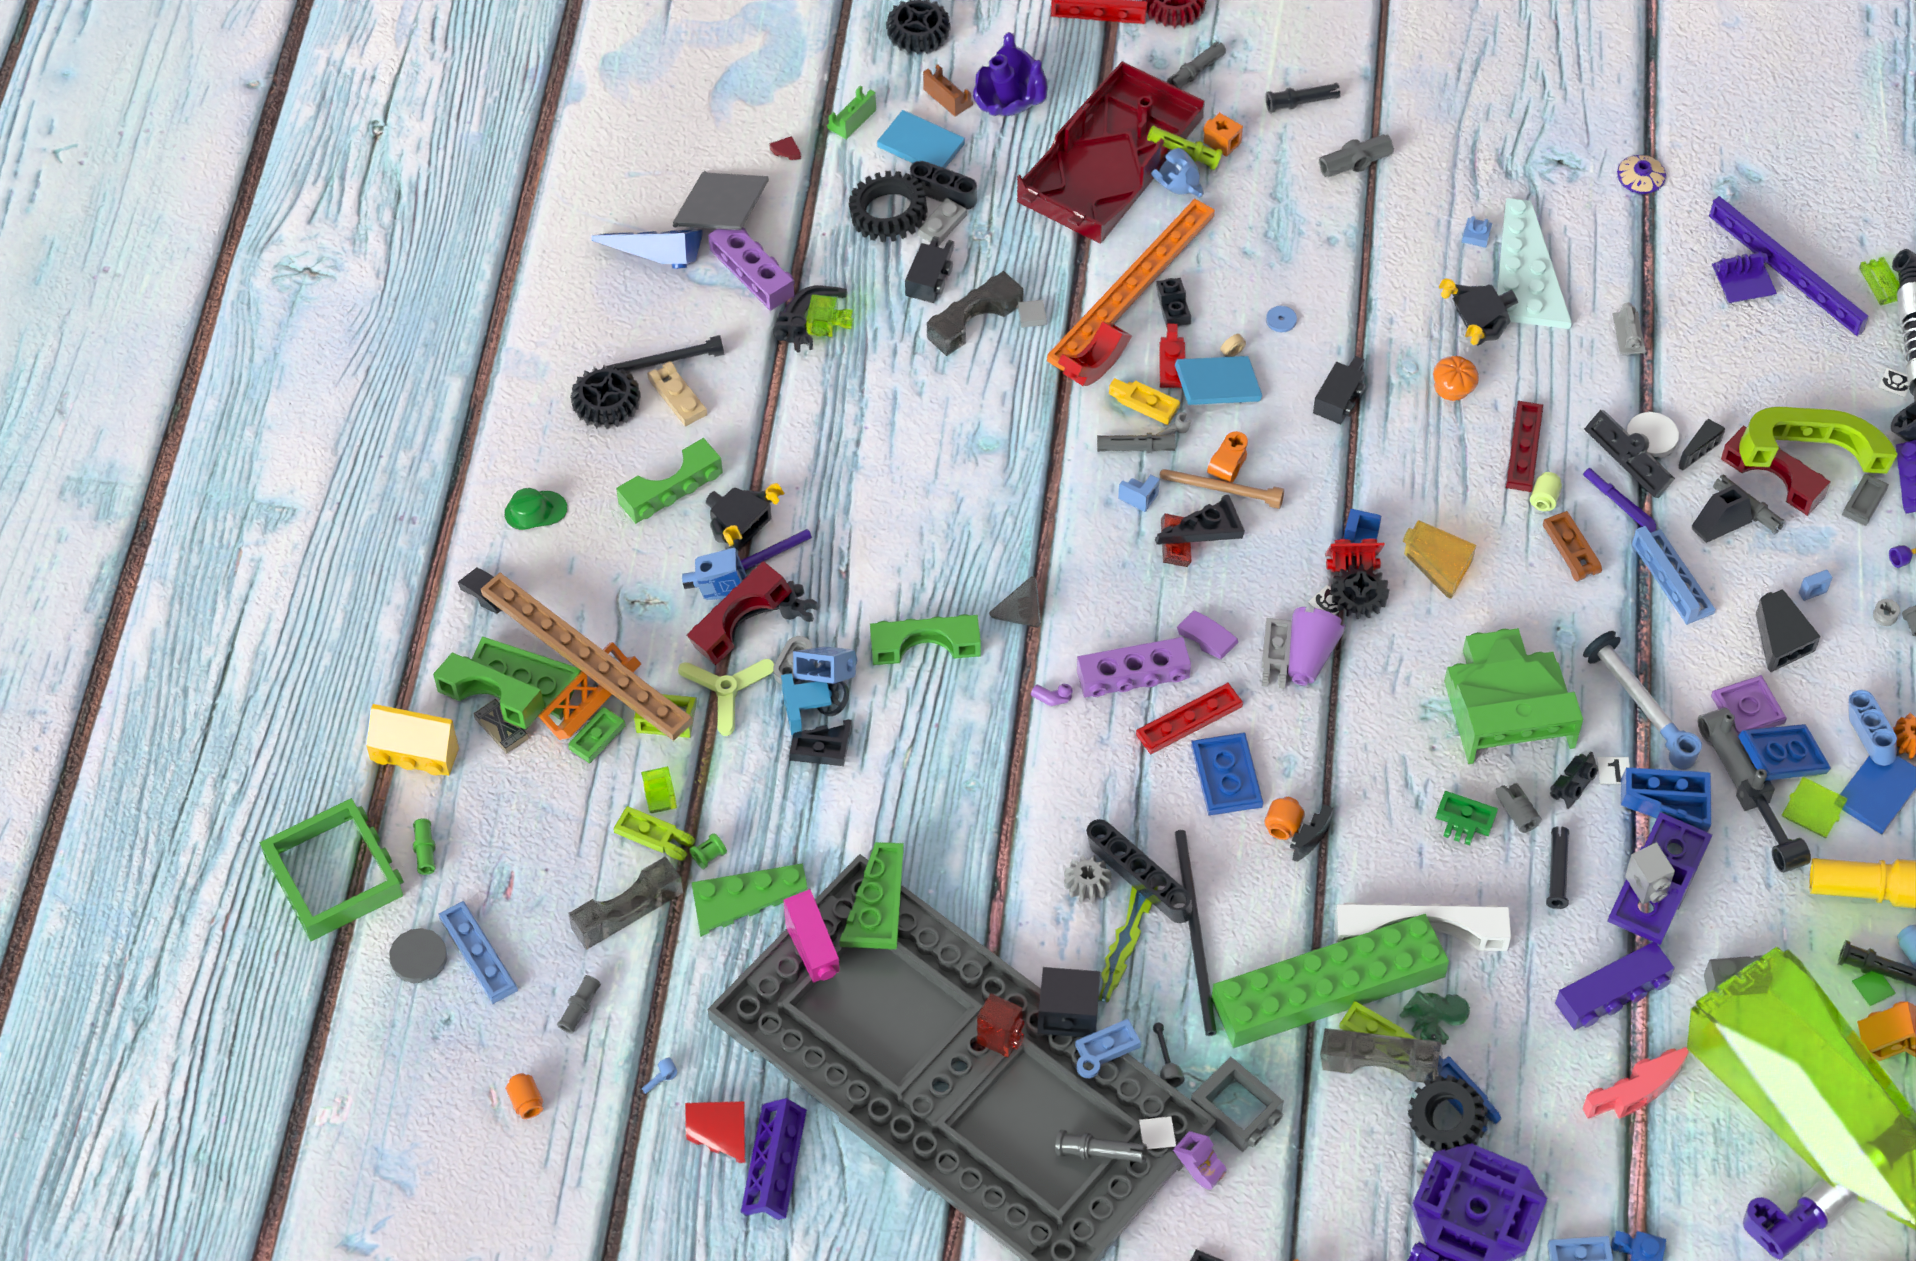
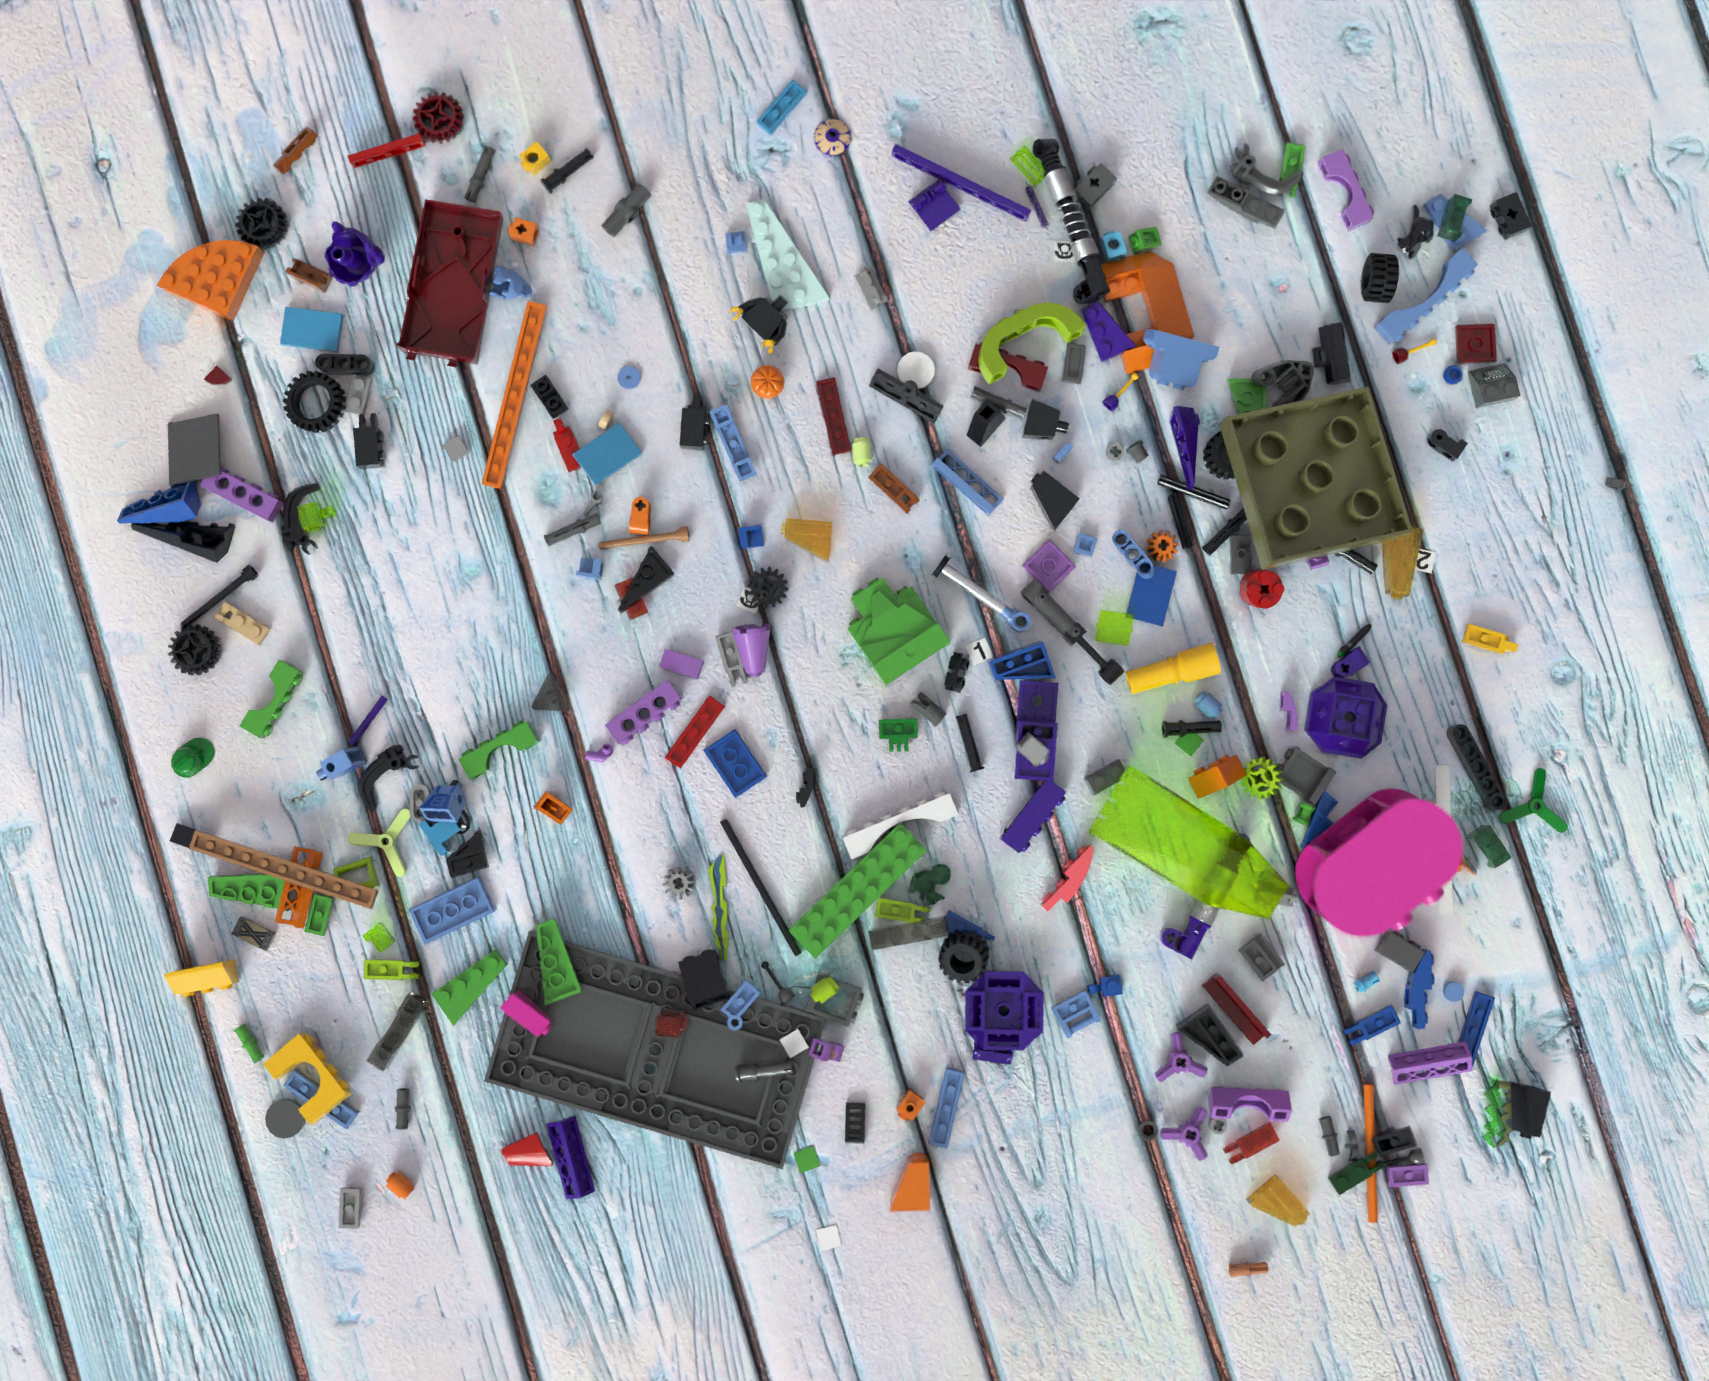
camera: 25 degrees left, 30 degrees up
bright green window [259,798,404,942] -> none
bright green arch [433,652,545,730] -> none
medium blue hand [641,1057,677,1094] -> none
dark red arch [686,561,792,666] -> none
bright green bush [690,833,727,869] -> none
black torso [706,483,785,551] -> none
bright green hinge [827,86,876,139] -> none
clear smoke arch [927,271,1024,356] -> none
red arch [1058,321,1132,386] -> none
black beam [1086,819,1193,923] -> none
yellow hinge [1108,378,1181,425] -> none
lime pin [1147,126,1222,171] -> none
orange head [1264,797,1305,840] -> none
red hinge [1325,539,1385,572] -> none
dark purple piece [1583,468,1656,533] -> none
black slope [1678,419,1725,470] -> none
blue tile [1738,724,1831,781] -> none
none -> black wedge [131,522,235,563]
none -> orange brick [157,240,265,321]
none -> yellow arch [263,1033,352,1125]
none -> light grey plate [339,1187,362,1229]
none -> medium blue tile [409,876,495,945]
none -> yellow brick [519,141,551,175]
none -> orange slope [533,791,572,825]
none -> medium blue slope [709,404,757,482]
none -> dark azure tile [756,79,807,136]
none -> lime brick [809,976,839,1004]
none -> black torso [1022,399,1069,440]
none -> piece [1025,181,1049,231]
none -> medium blue tile [1073,533,1098,557]

